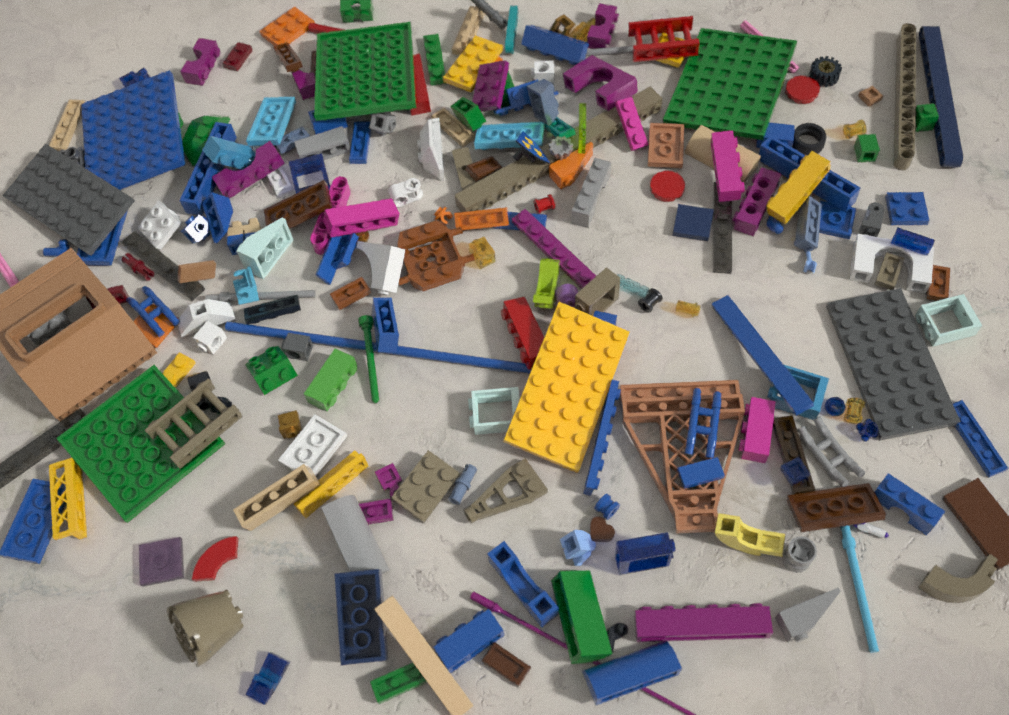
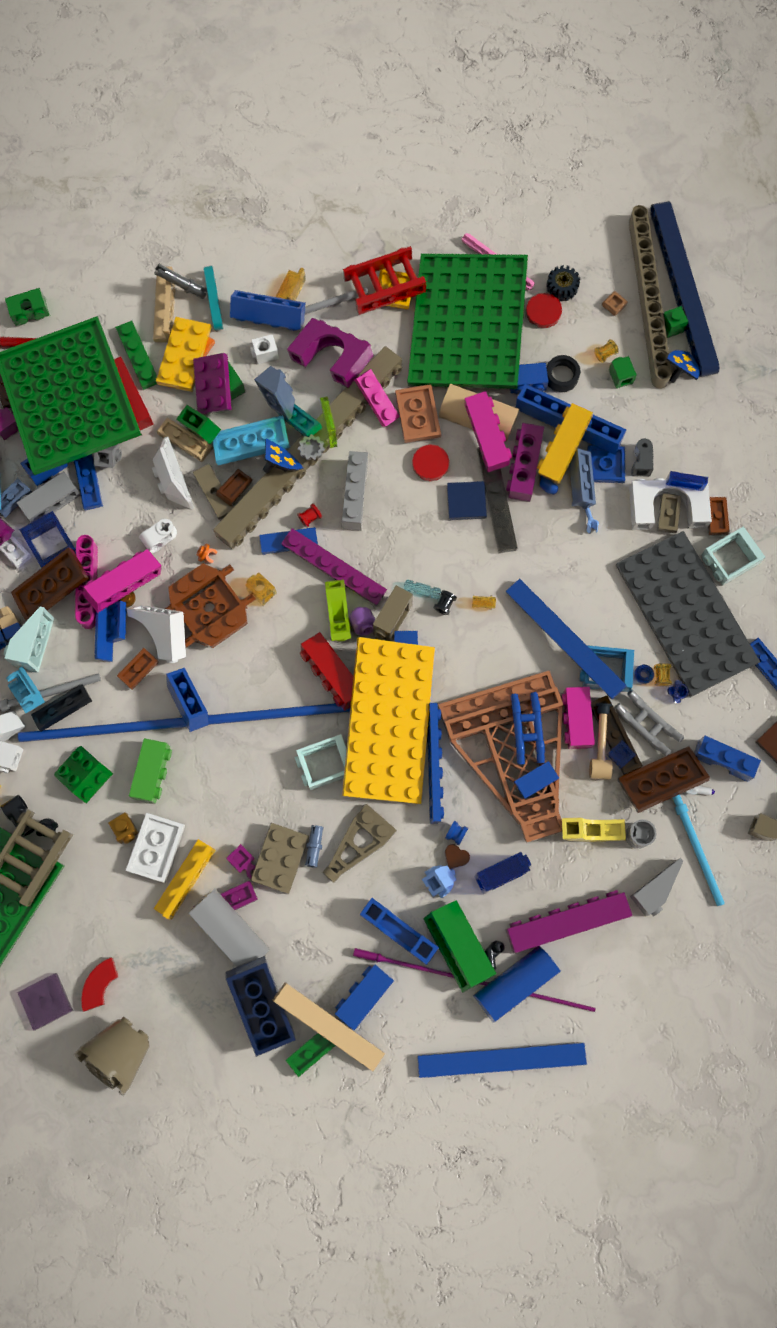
camera: 20 degrees left, 15 degrees up
tan brick [233,464,321,531] -> none
clear blue slope [245,652,290,705] -> none
dark grey brick [281,333,313,362] -> none
green piece [358,315,379,403] -> none
orange plate [454,207,509,230] -> none
reddish brown tile [482,642,531,687] -> none
blue bracket [493,79,559,116] -> none
pearl gold window [549,14,575,36] -> none
orange slope [549,142,593,189] -> none
magenta arch [587,3,619,49] -> none
blue plate [885,192,930,225] -> none
none -> tan piece [589,703,612,780]
none -> shield [666,350,700,383]

